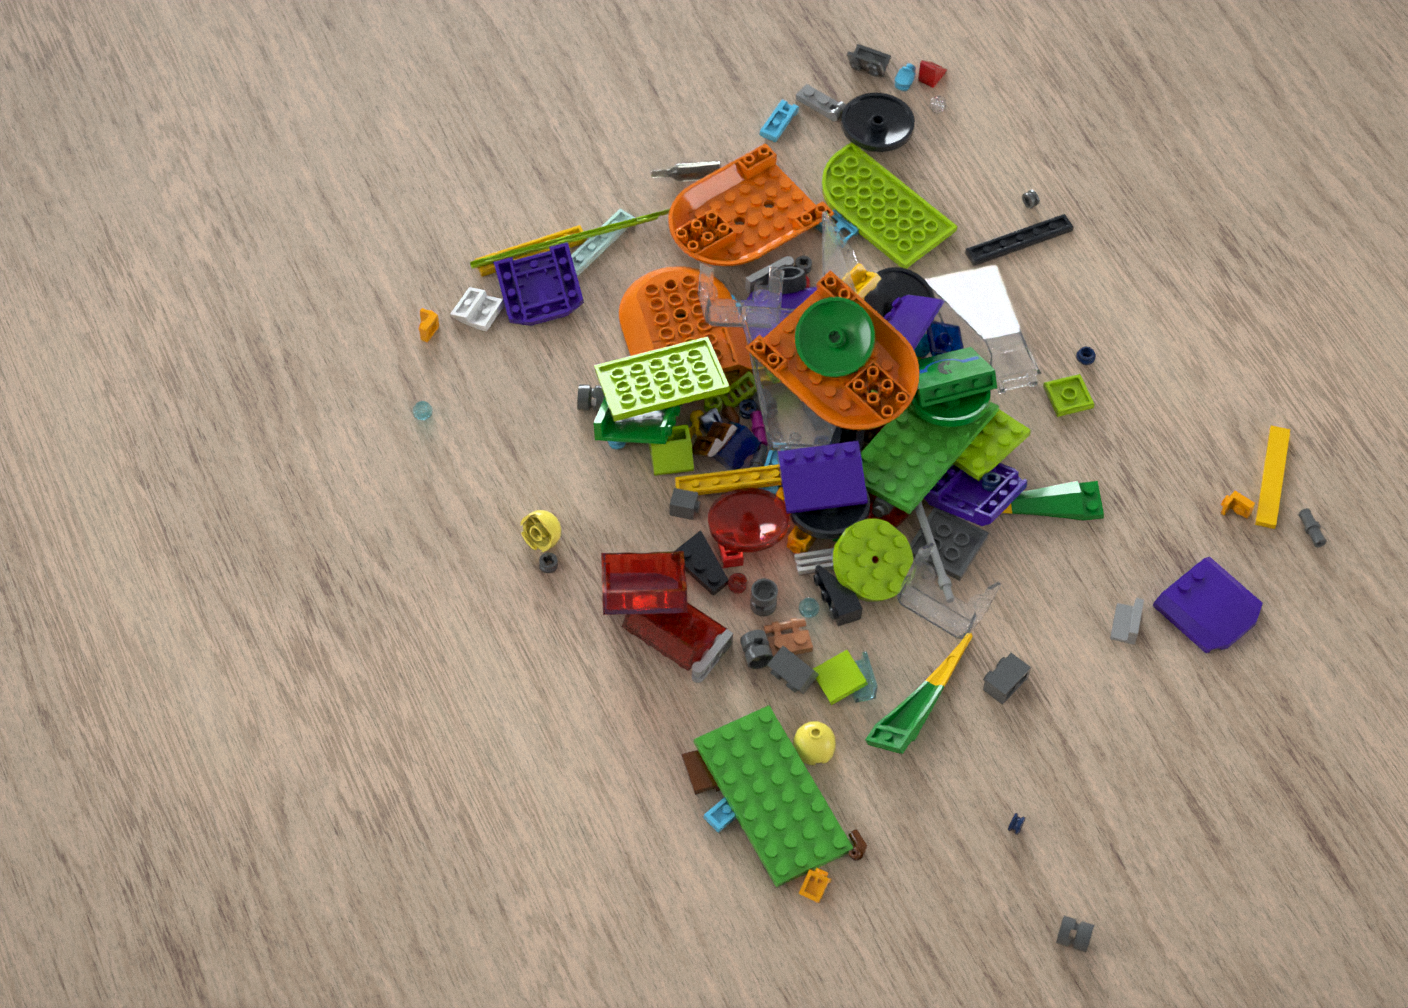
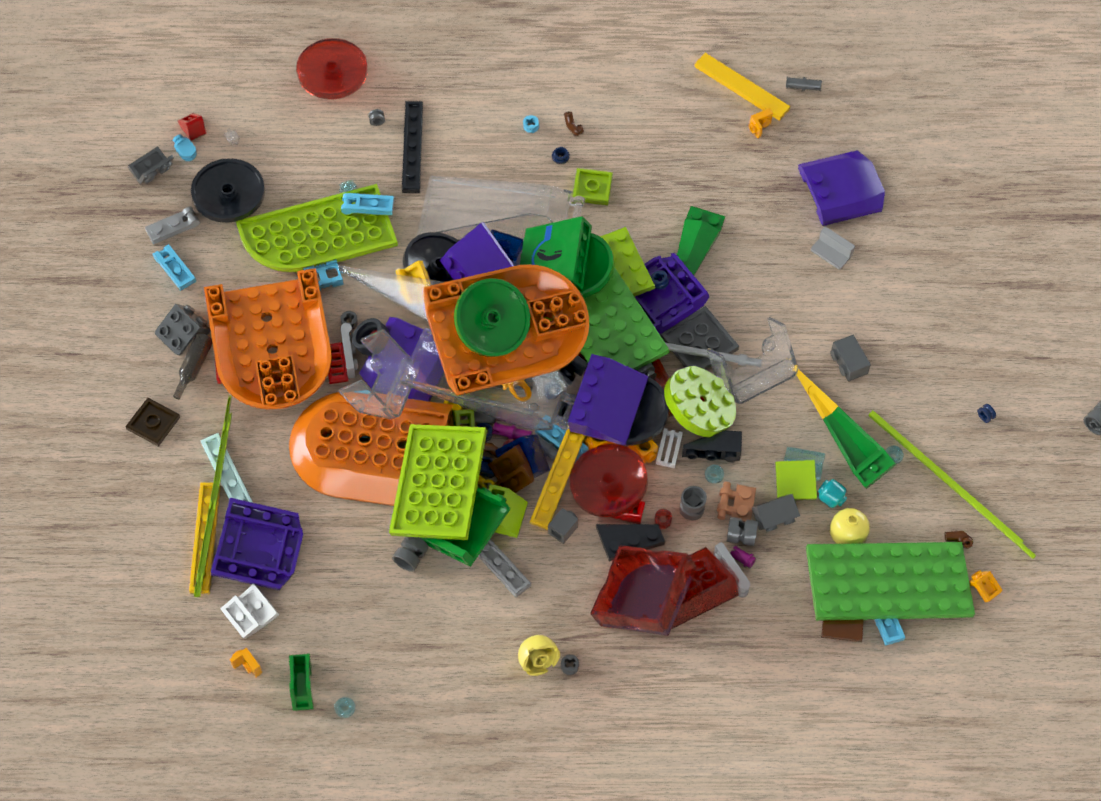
camera: 65 degrees left, 5 degrees up
none -> dark brown tile [125,397,180,447]
none -> dark grey bracket [155,304,211,355]
none -> green piece [289,653,314,711]
none -> clear red dish [296,38,368,99]
none -> red slope [328,342,349,384]
none -> clear light blue plate [339,180,357,192]
none -> medium azure plate [341,193,394,215]
none -> light grey tile [478,539,531,598]
none -> light orange piece [502,379,532,402]
none -> medium azure bush [523,115,539,133]
none -> reddish brown arm [564,111,584,136]
none -> magenta pin [730,546,756,568]
none -> teal head [817,479,847,508]
none -> lime piece [868,410,1036,559]
none -> clear light blue plate [886,446,904,464]

